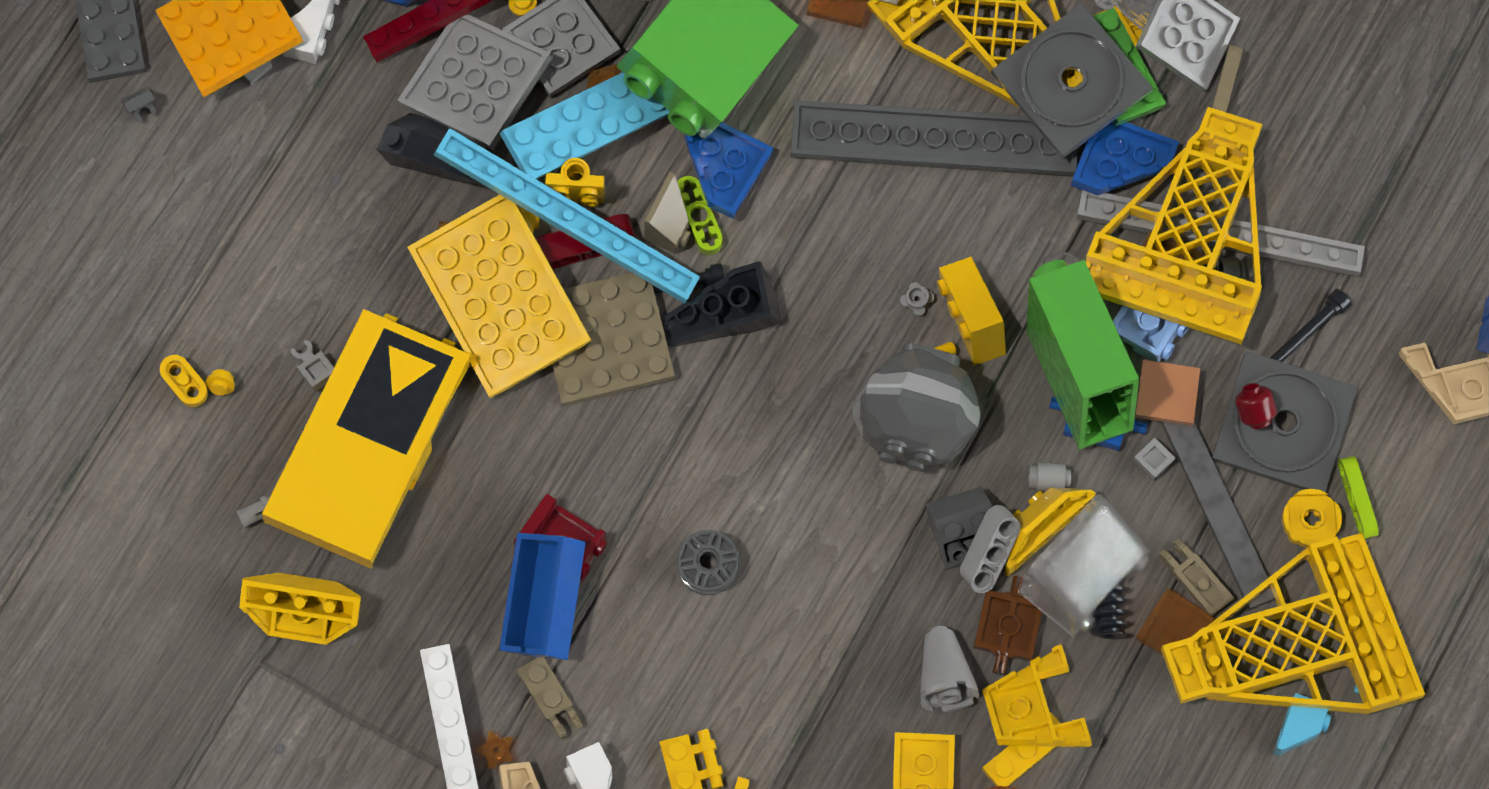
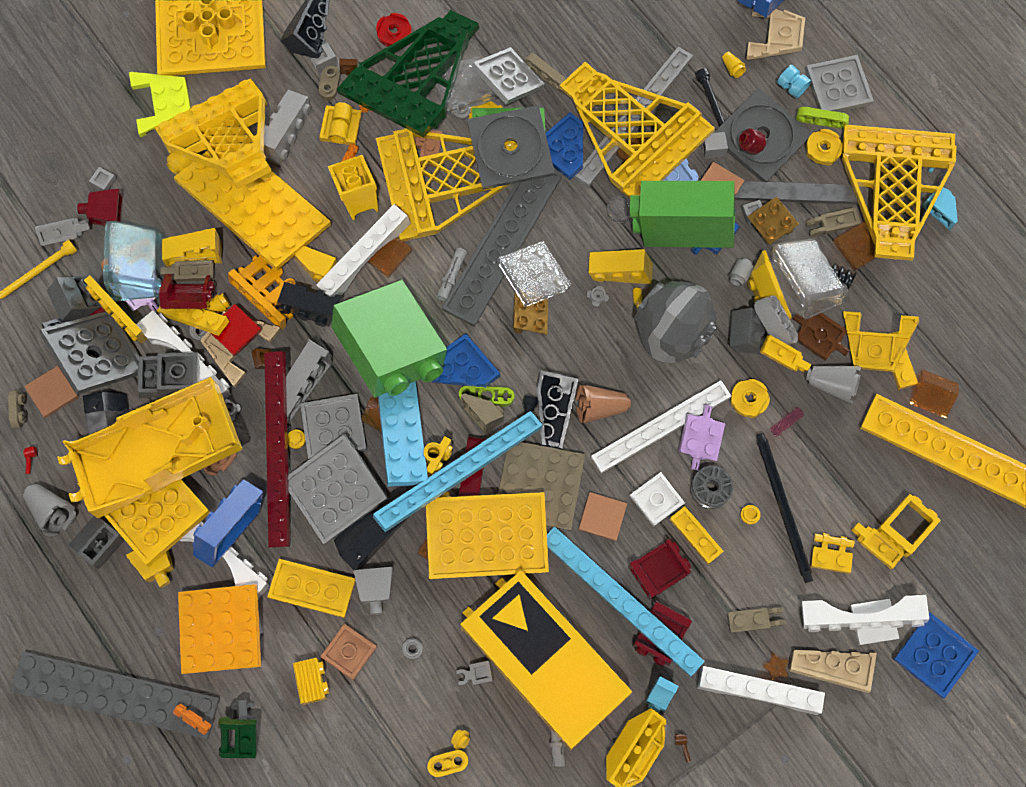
camera: 65 degrees left, 0 degrees up
blue piece [499,533,586,660] -> none
none -> orange axle [173,704,211,735]
none -> dark green plate [218,717,257,758]
none -> yellow plate [267,559,356,618]
none -> yellow brick [293,658,329,705]
none -> nougat tile [320,624,377,681]
none -> light grey torso [354,567,393,615]
none -> light grey plate [402,639,423,659]
none -> light grey pin [436,248,467,302]
none -> clear plate [497,241,572,307]
none -> pearl gold hinge [513,292,548,335]
none -> medium azure plate [547,527,705,677]
none -> nougat cone [576,385,631,423]
none -> nougat tile [579,492,627,541]
none -> white plate [591,380,731,474]
none -> white plate [630,472,685,527]
none -> dark red panel [633,601,692,667]
none -> medium azure arch [645,677,679,713]
none -> yellow plate [669,506,724,565]
none -> reddish brown hand [674,733,691,763]
none -> lavender plate [678,405,725,471]
none -> light grey panel [701,132,728,159]
none -> yellow cone [722,52,746,78]
none -> yellow plate [730,379,770,418]
none -> yellow plate [740,505,760,525]
none -> pearl gold hinge [747,196,799,245]
none -> black piece [756,433,814,583]
none -> yellow hinge [760,335,811,372]
none -> clear pink axle [770,408,804,437]
none -> medium azure wheel [777,65,811,99]
none -> light grey plate [805,55,874,112]

